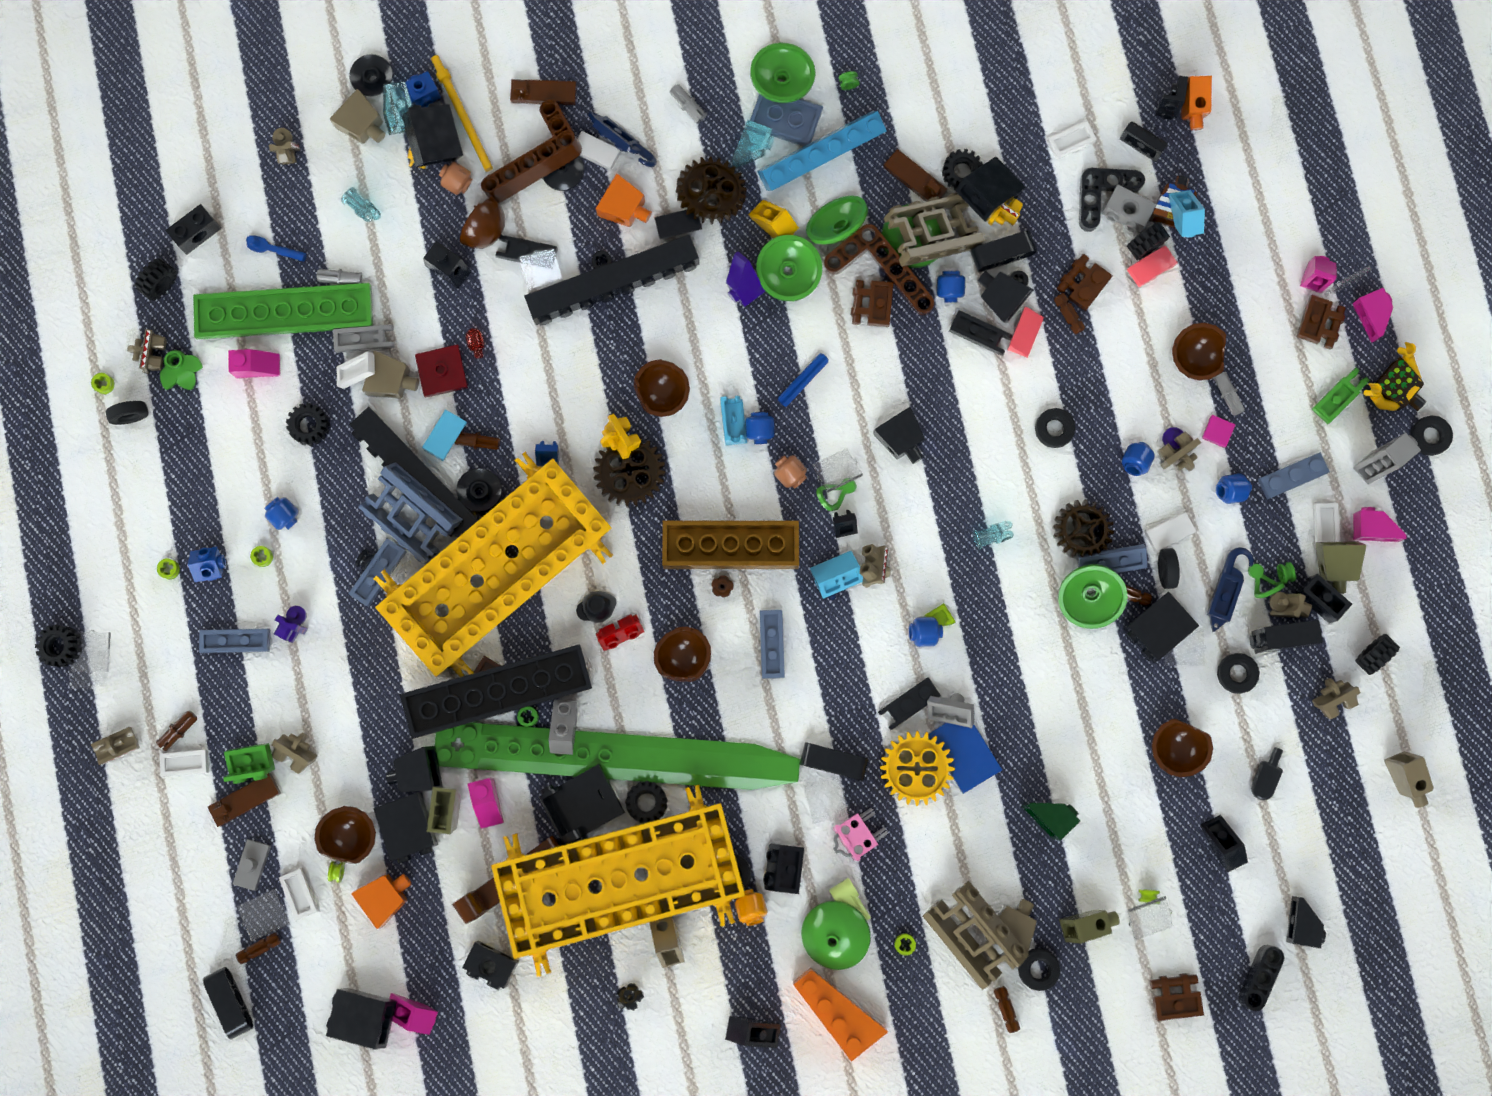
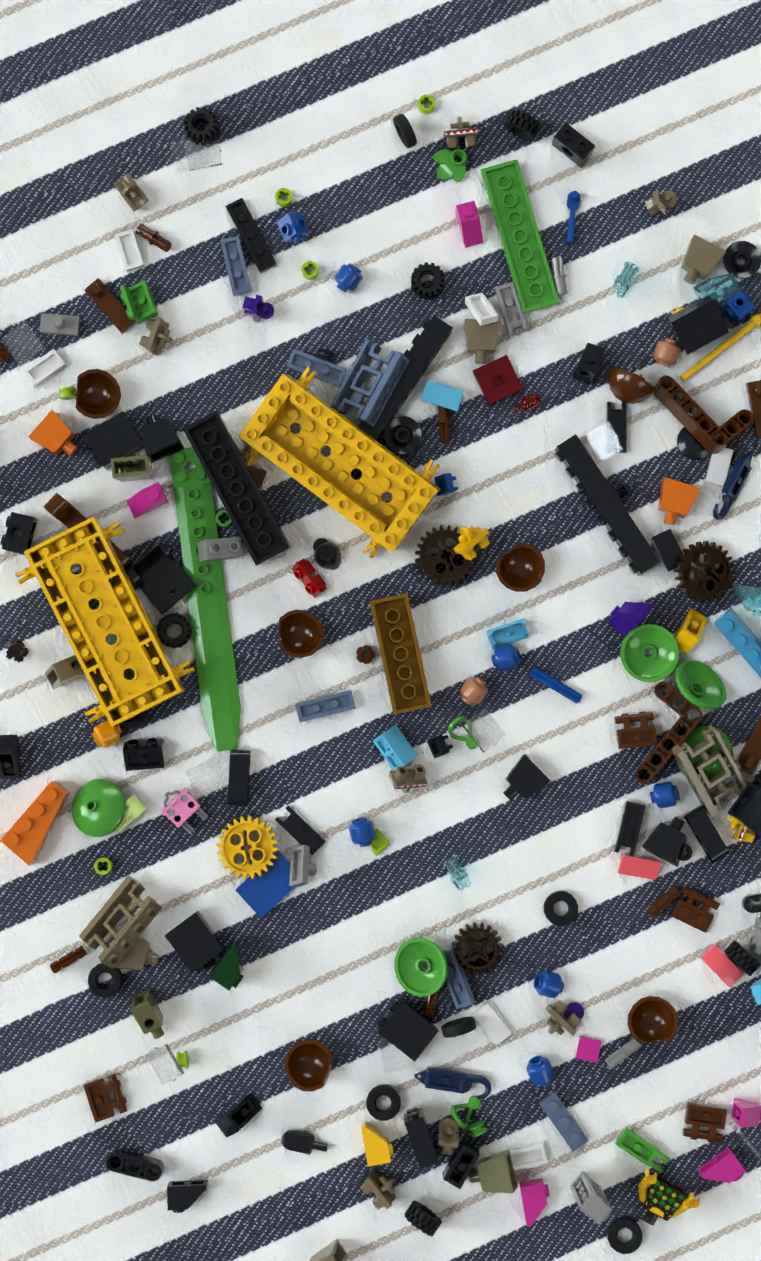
camera: 75 degrees right, 5 degrees up
none -> black brick [165,911,225,973]
none -> black tile [226,198,277,274]
none -> yellow slope [361,1122,394,1167]

